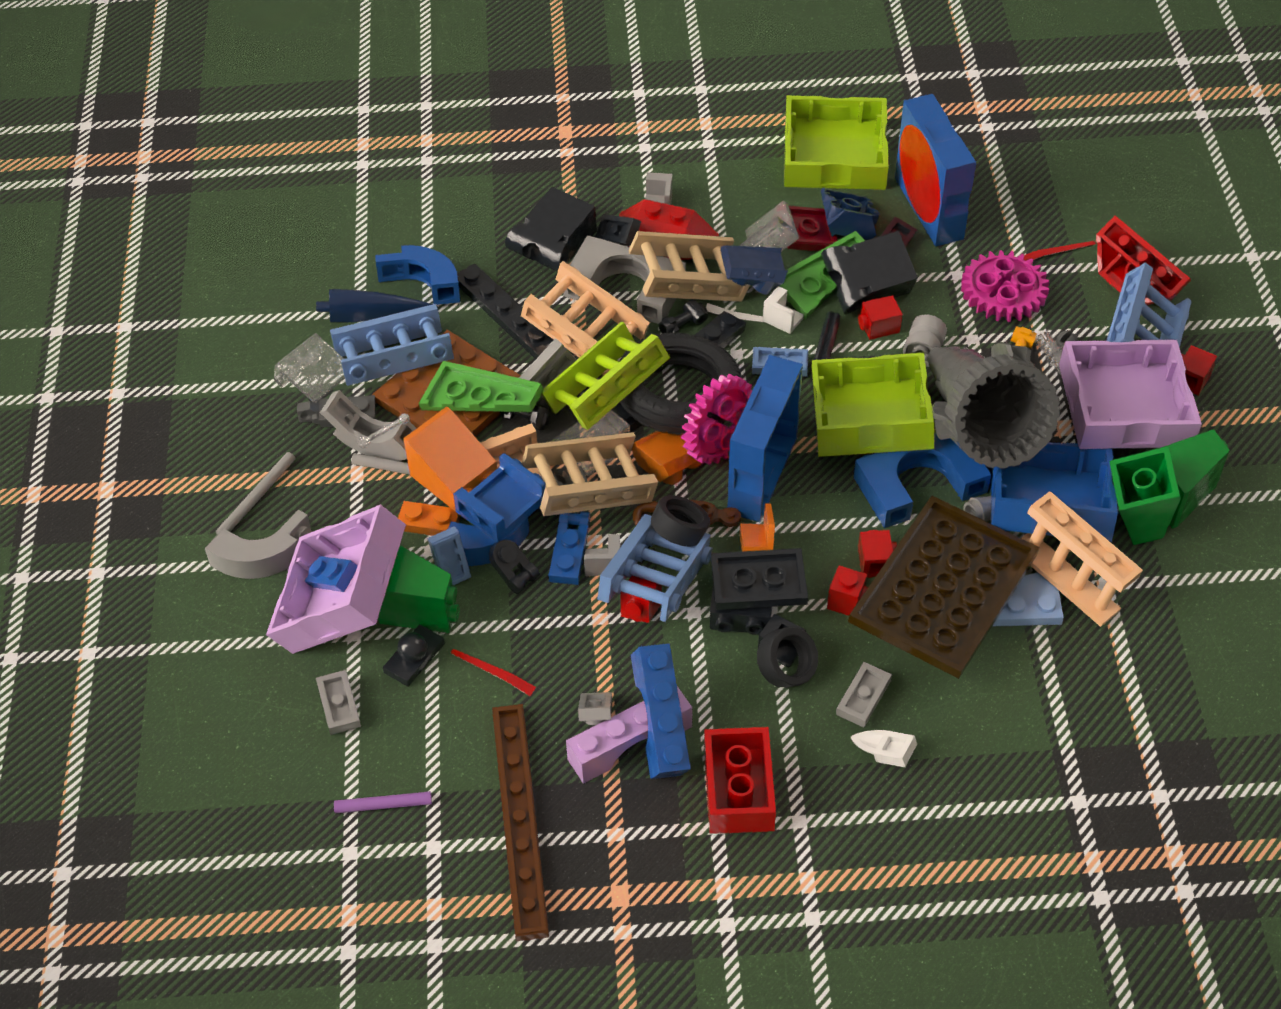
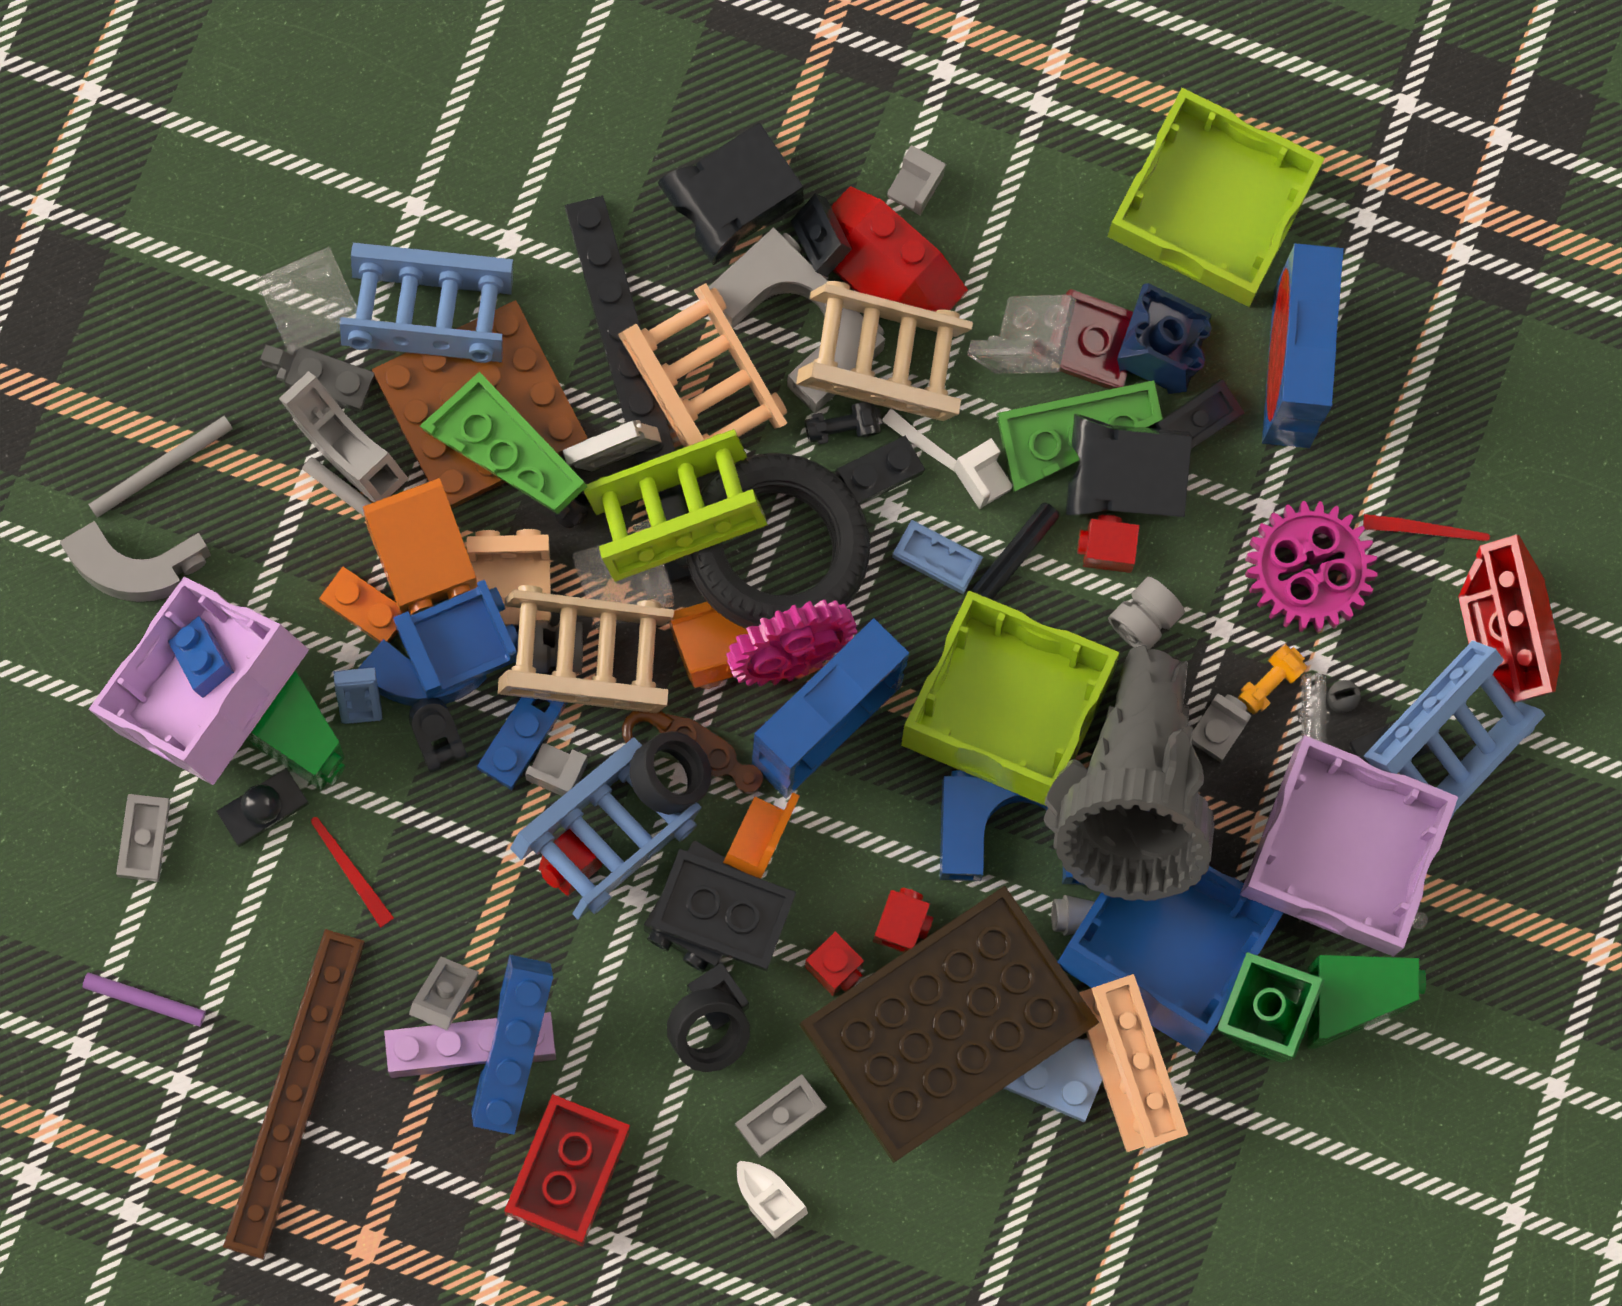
camera: 15 degrees right, 25 degrees up
dark blue piece [316,289,438,322] -> none
clear hinge [357,413,410,448] -> none
blue arch [375,245,460,305] -> none
dark blue slope [720,245,788,295] -> none
red brick [1181,345,1217,396] -> none

